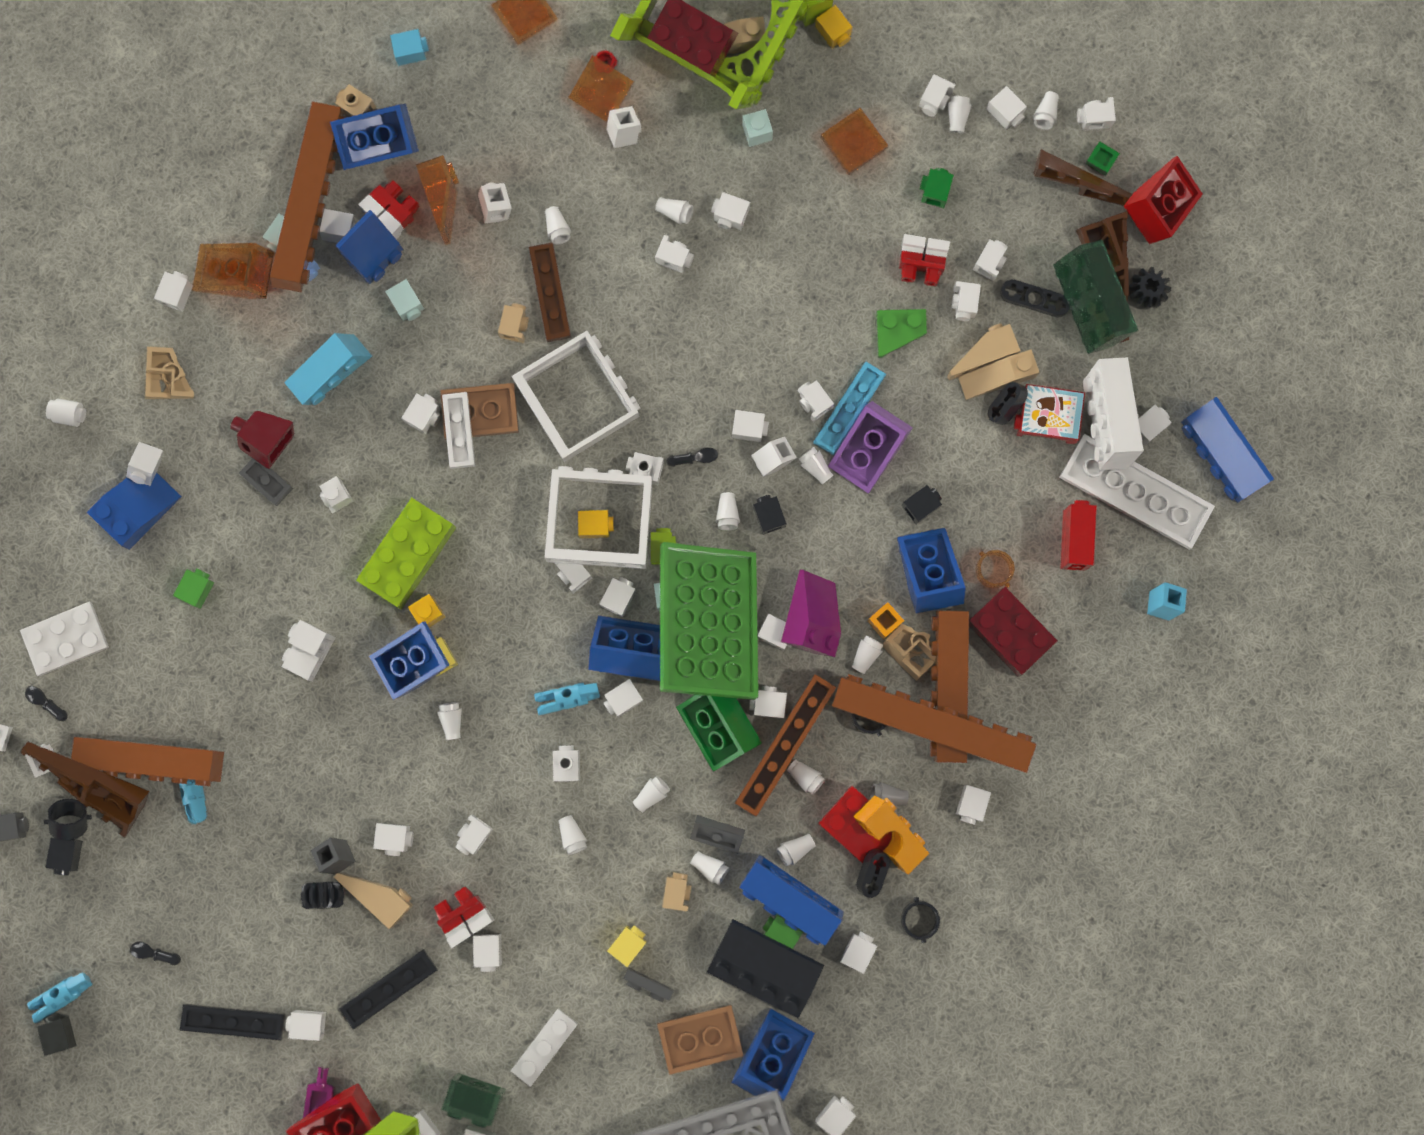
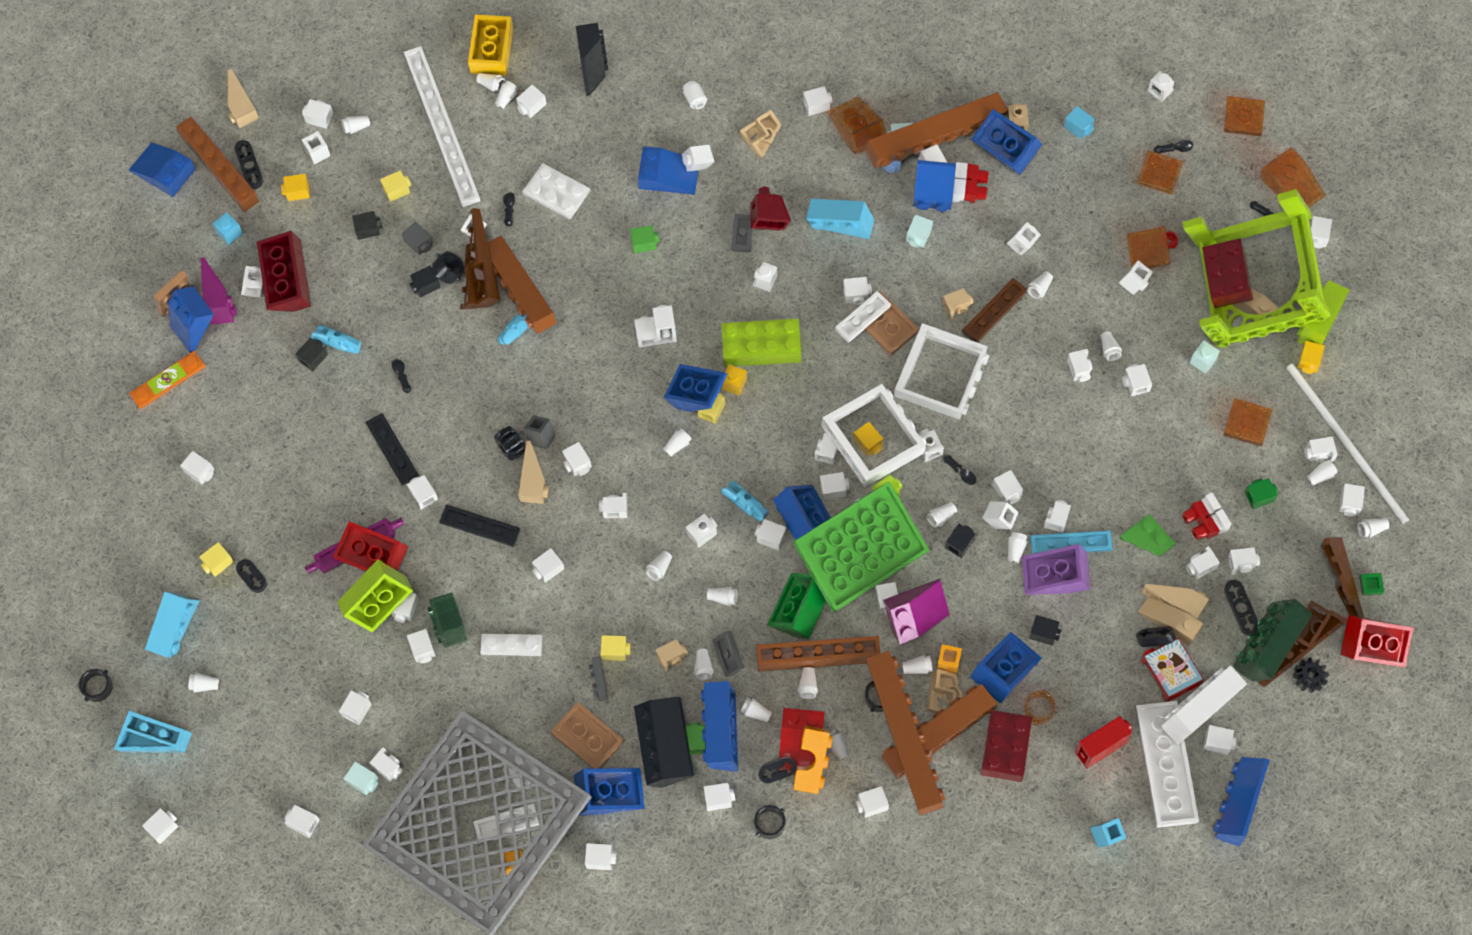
camera: 55 degrees right, 15 degrees down
clear orange slope [416,155,459,245] -> none
red hips [434,886,495,948] -> none
white brick [749,686,787,719] -> none
white brick [1077,97,1116,130] -> none
none -> white piece [1286,364,1409,524]

